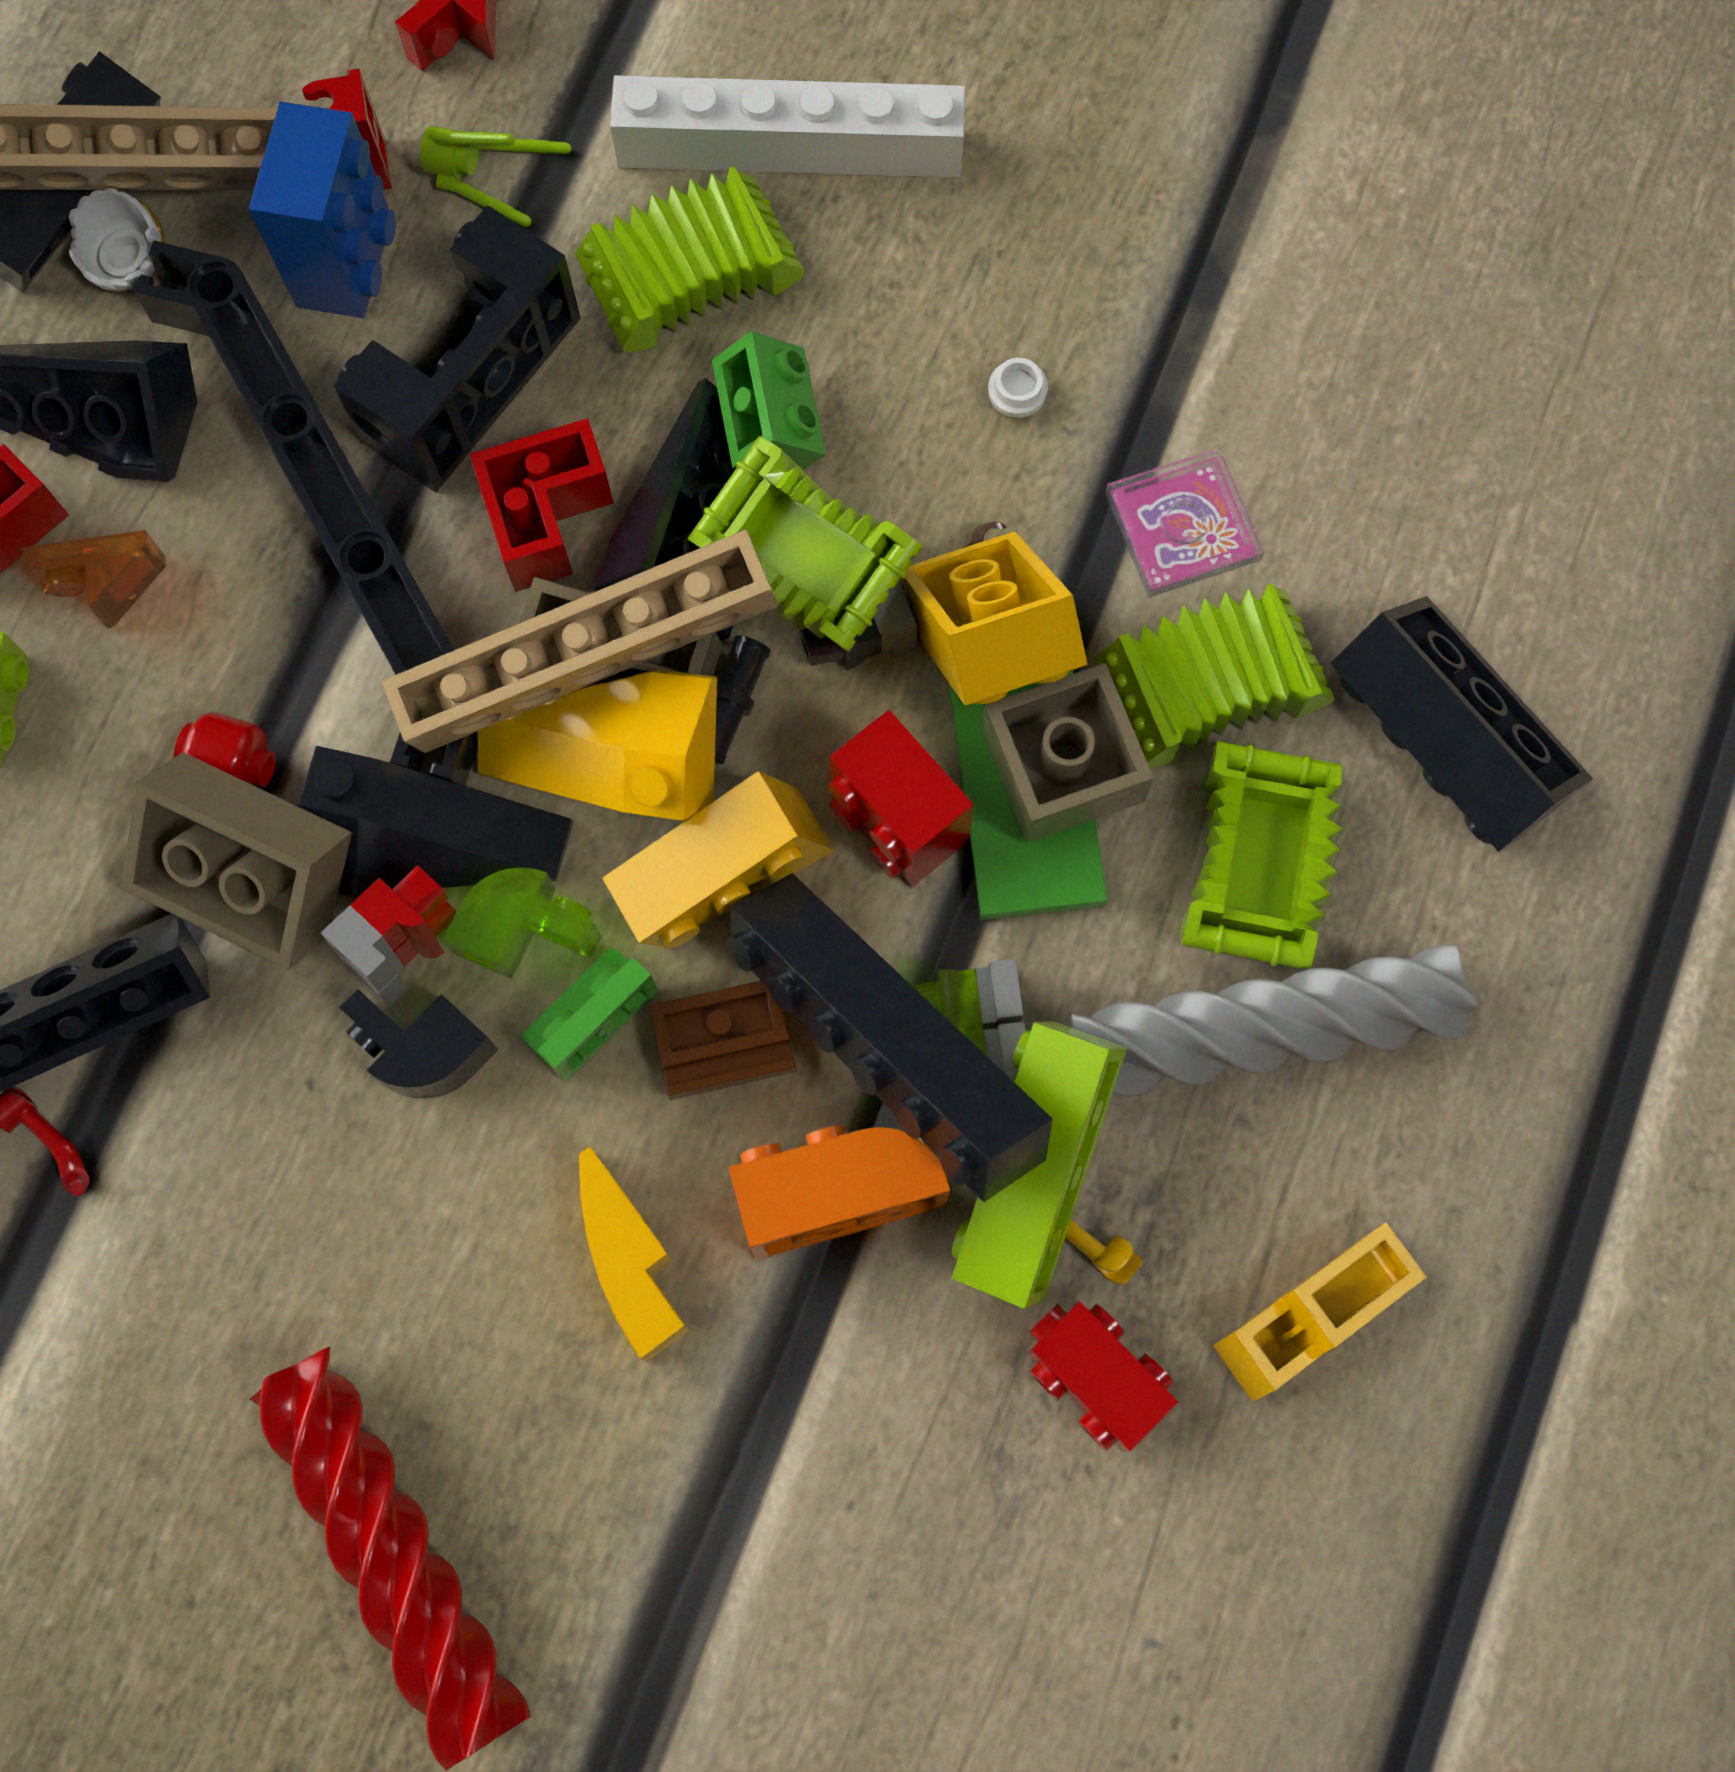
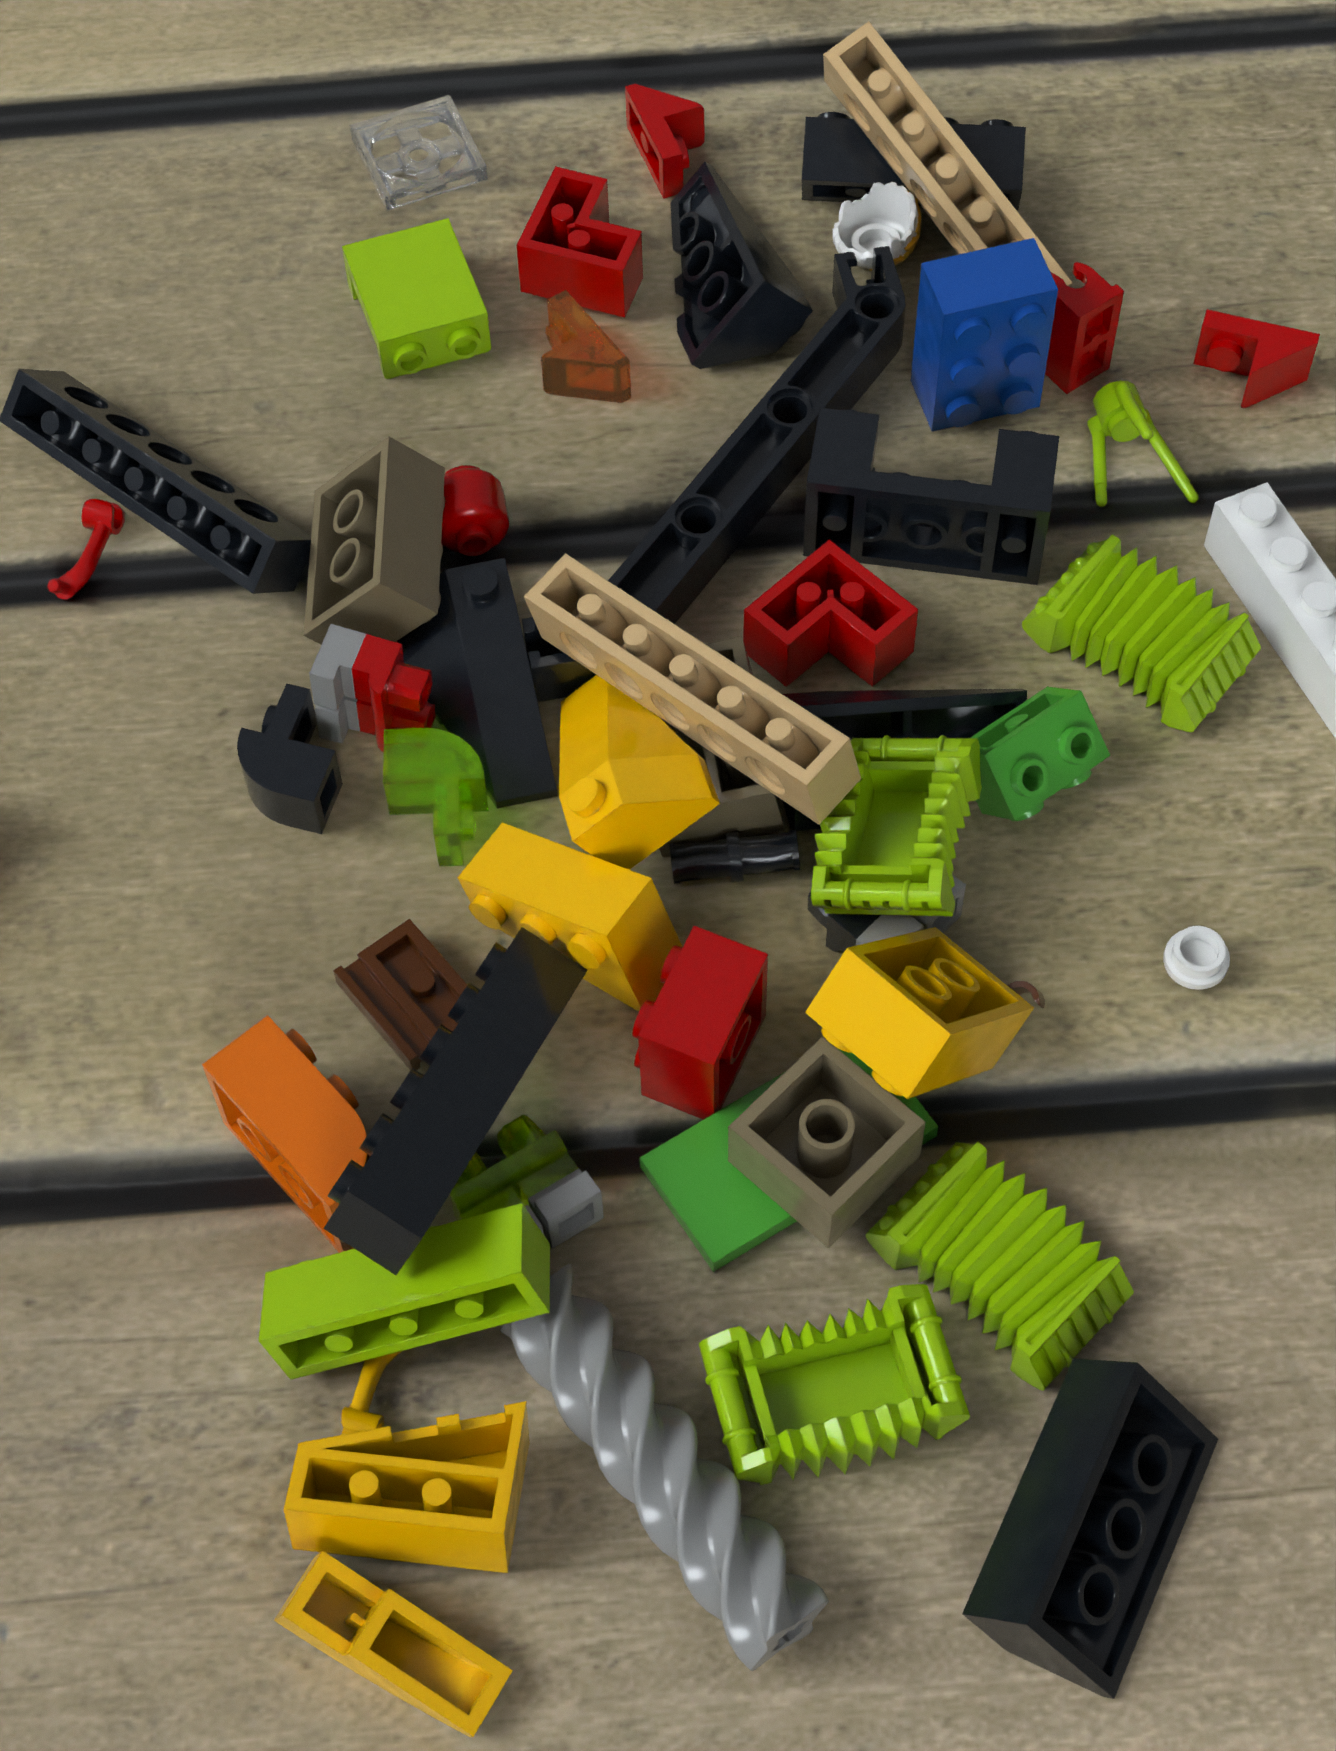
camera: 65 degrees right, 15 degrees down
bright green bracket [522,948,658,1082] -> none
yellow slope [579,1146,690,1362] -> none
red brick [1027,1301,1178,1452] -> none
clear tile [1105,448,1265,598] -> none
none -> yellow wedge [283,1401,530,1573]

